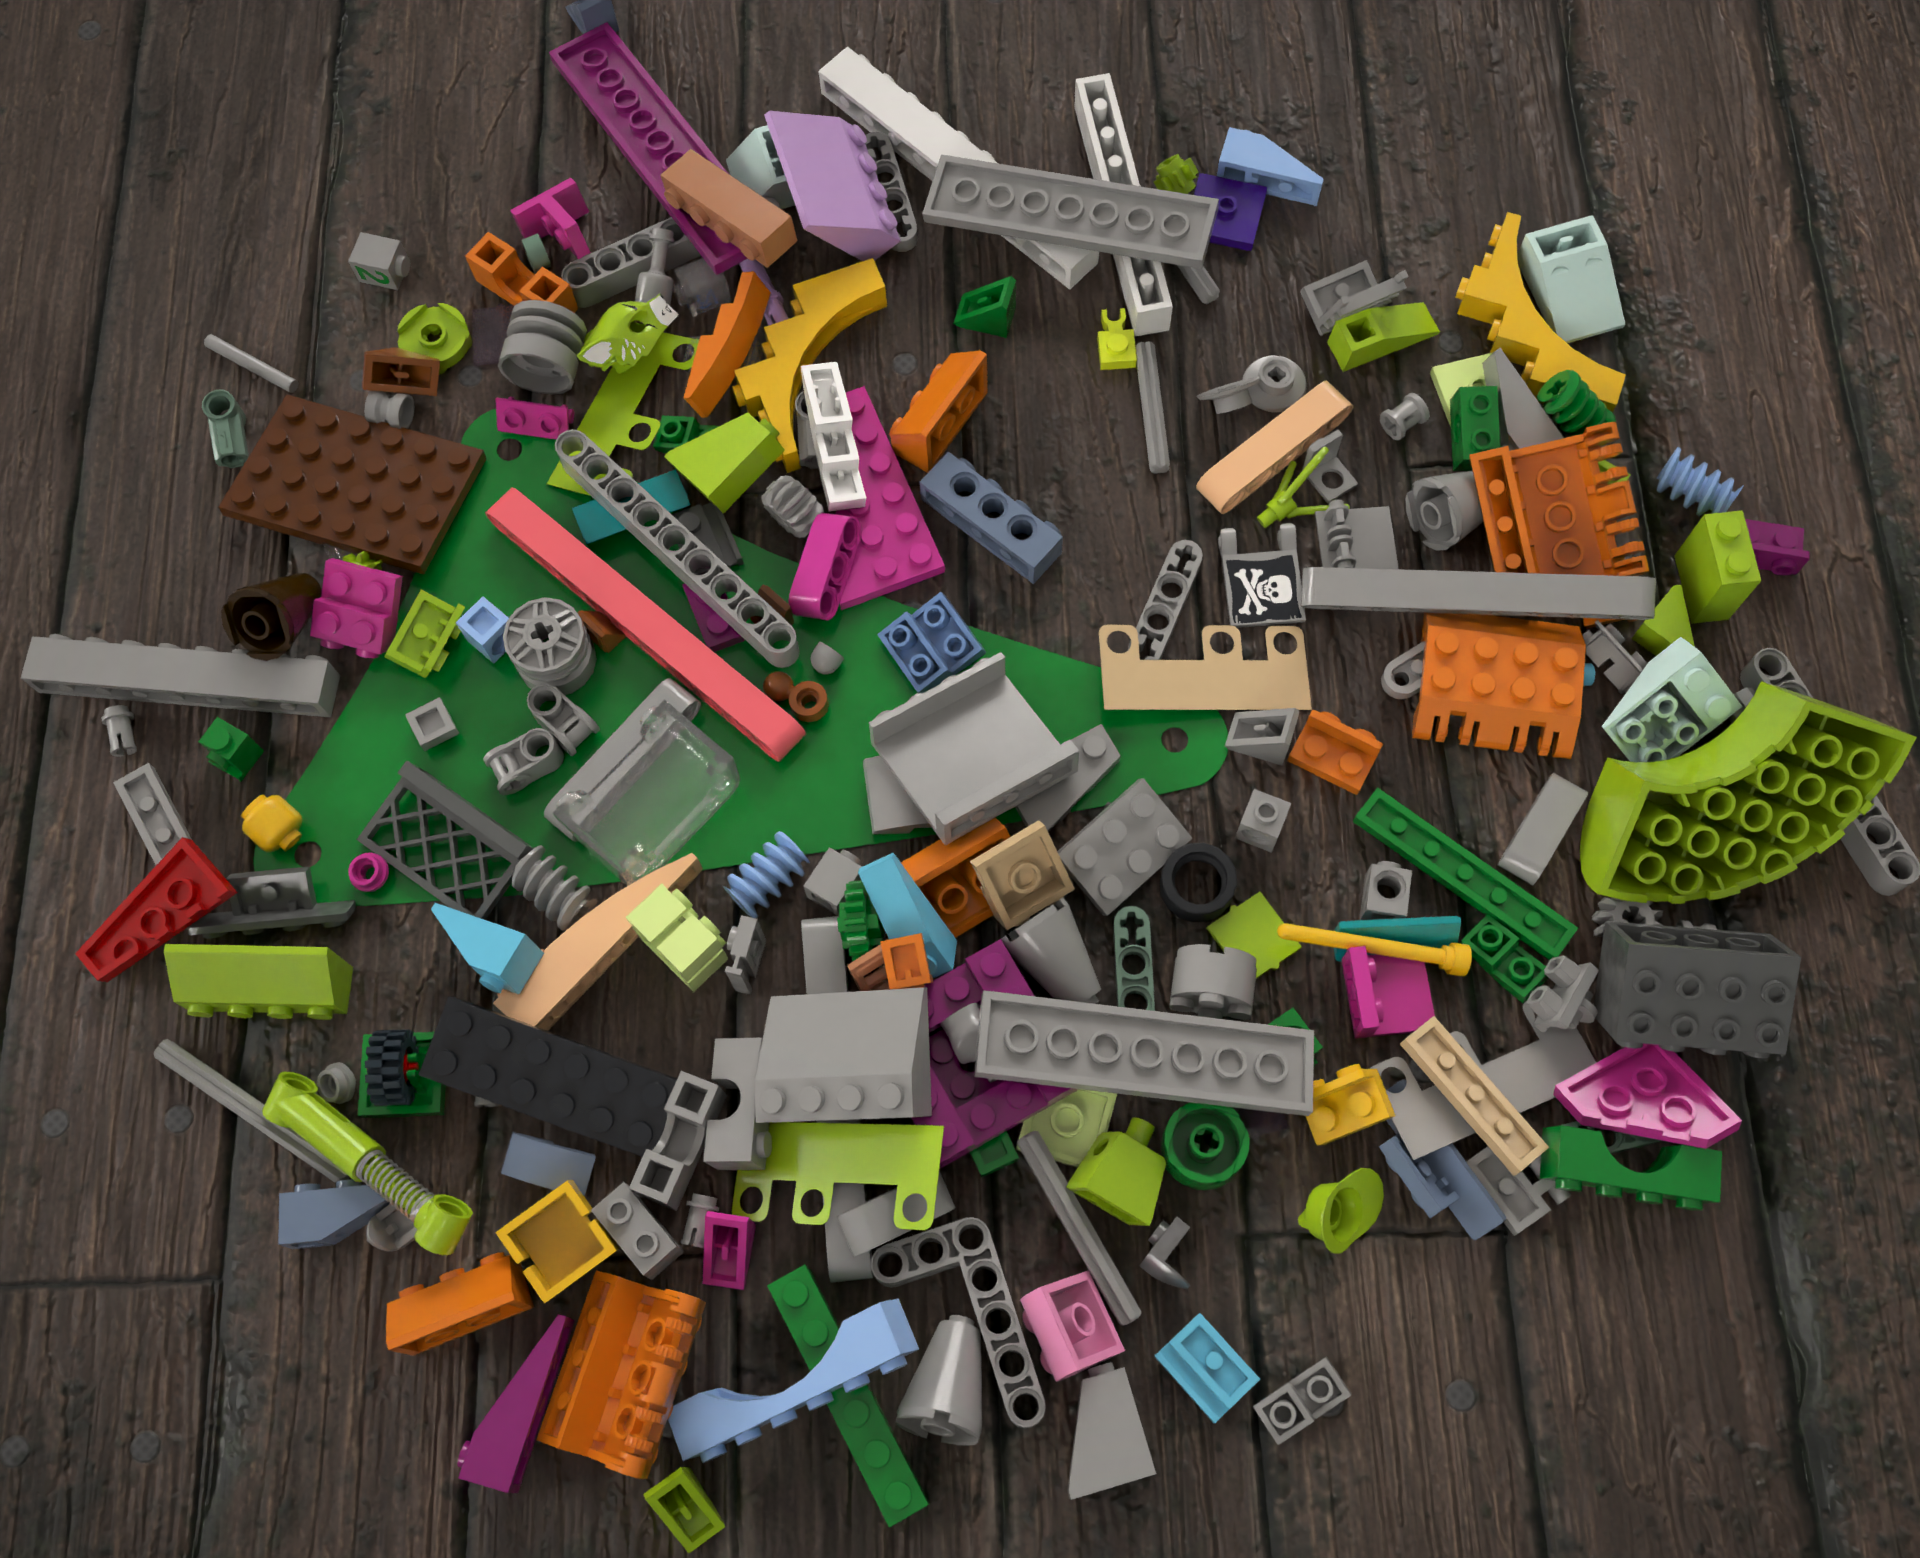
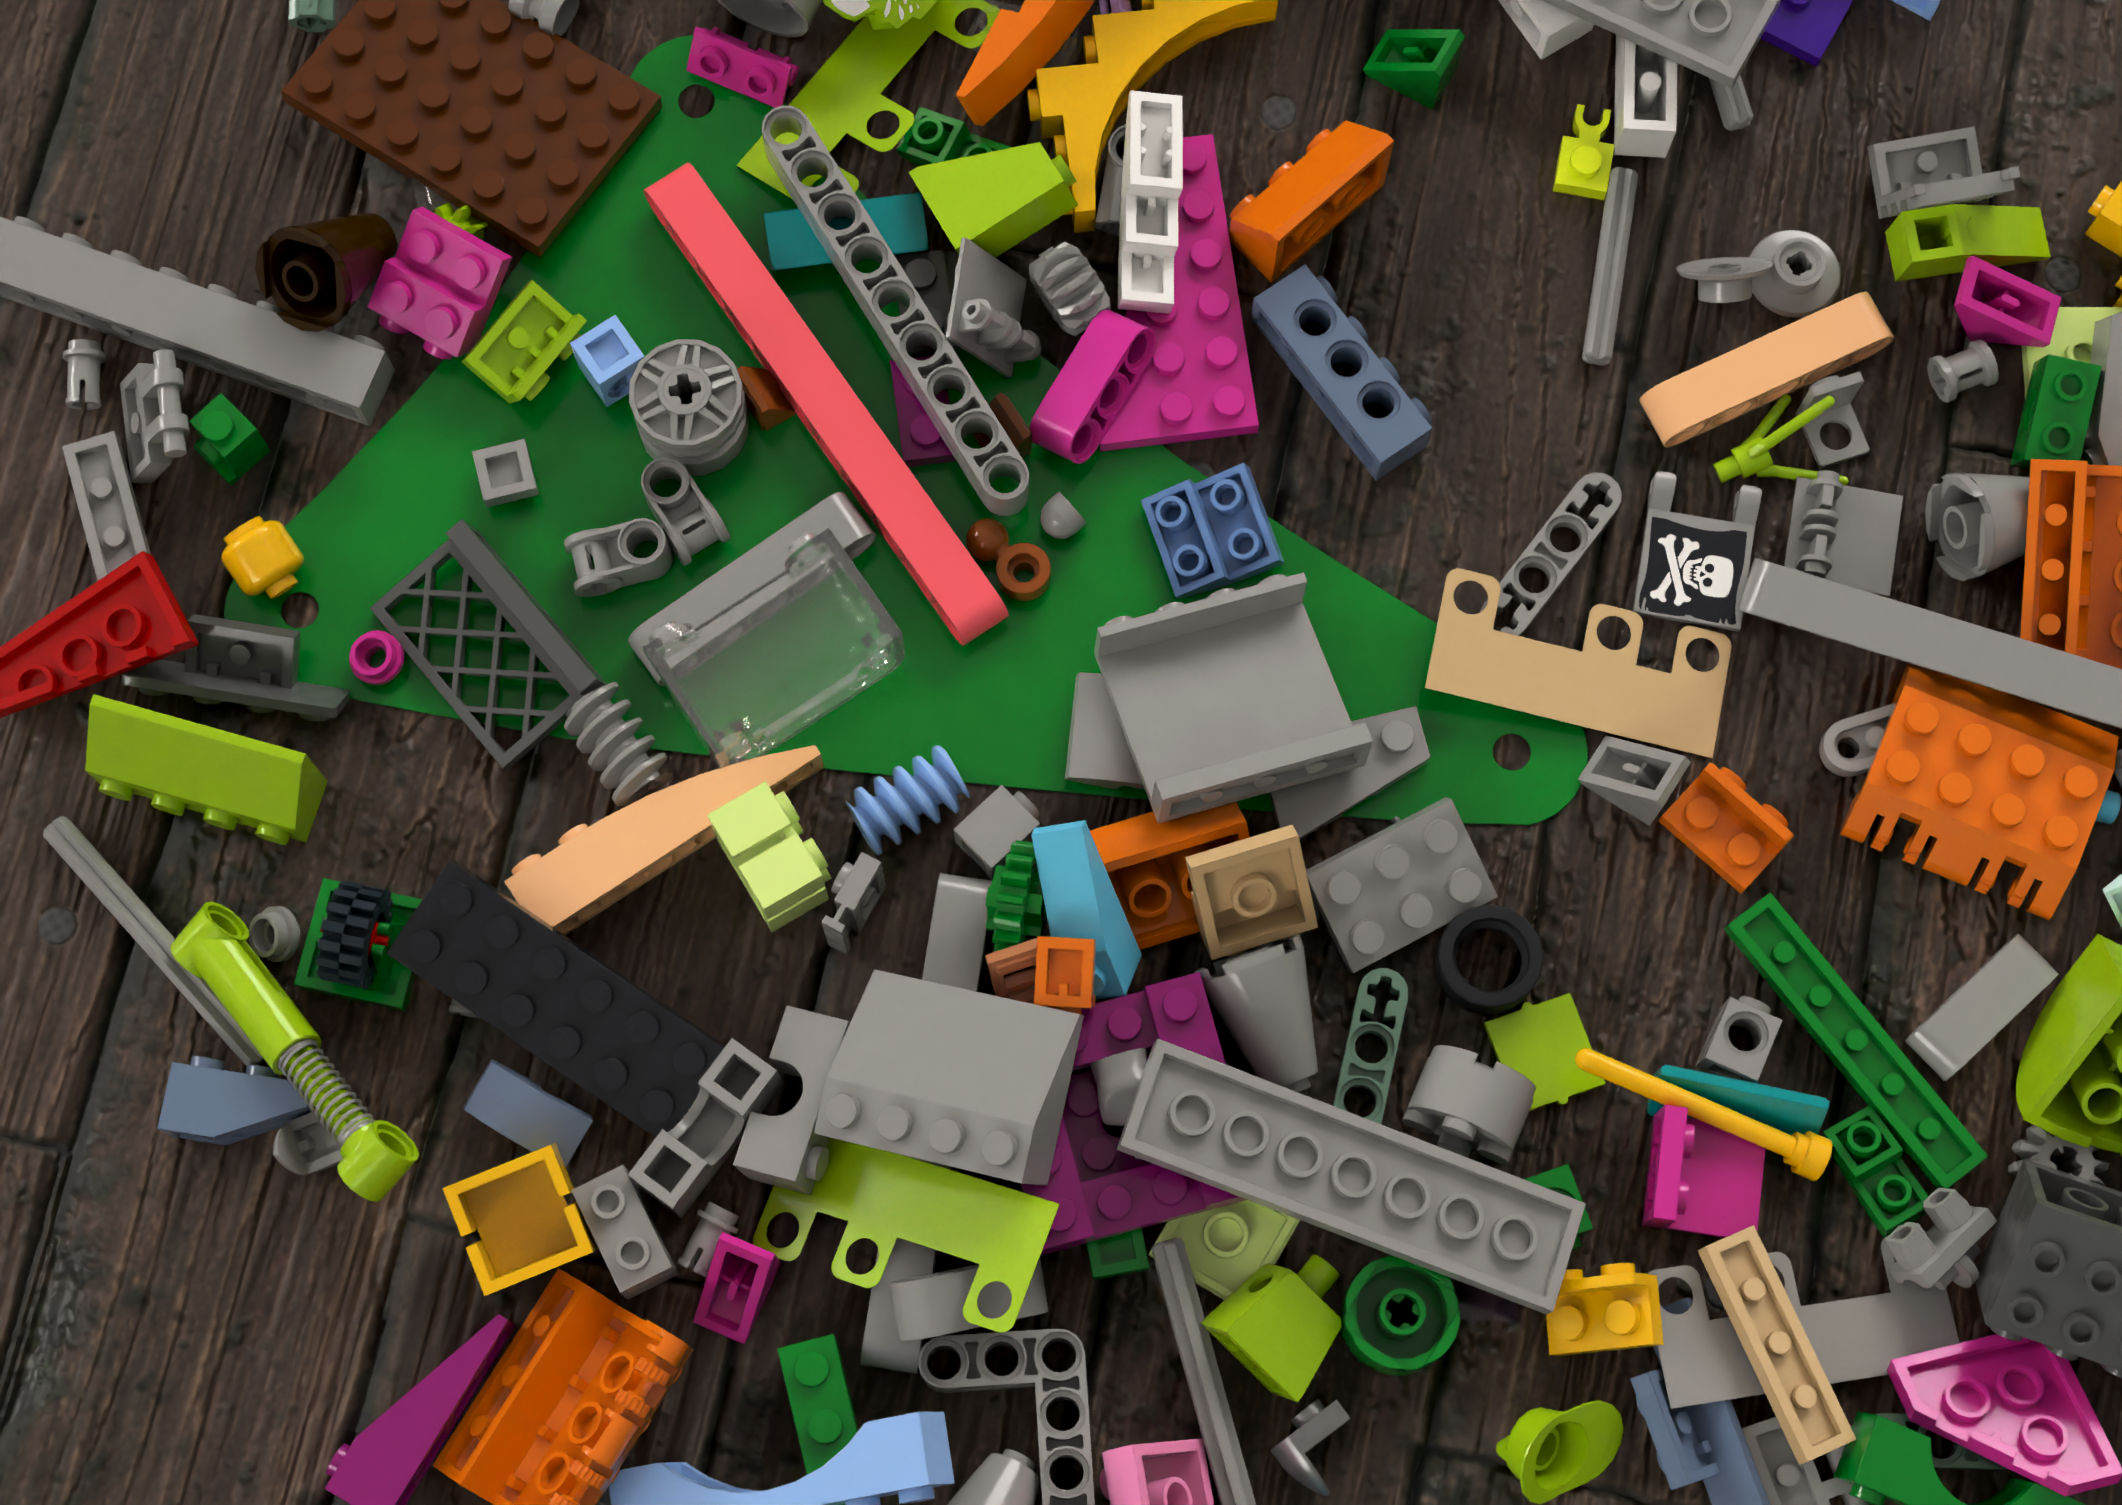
camera: 10 degrees right, 5 degrees up
orange slope [386,1252,534,1356] -> none
medium azure slope [431,903,544,995] -> none
light grey brick [1235,789,1291,853] -> none
none -> light grey plate [120,349,190,484]
none -> light grey hinge [945,237,1041,378]
none -> dark pink slope [1954,256,2062,348]

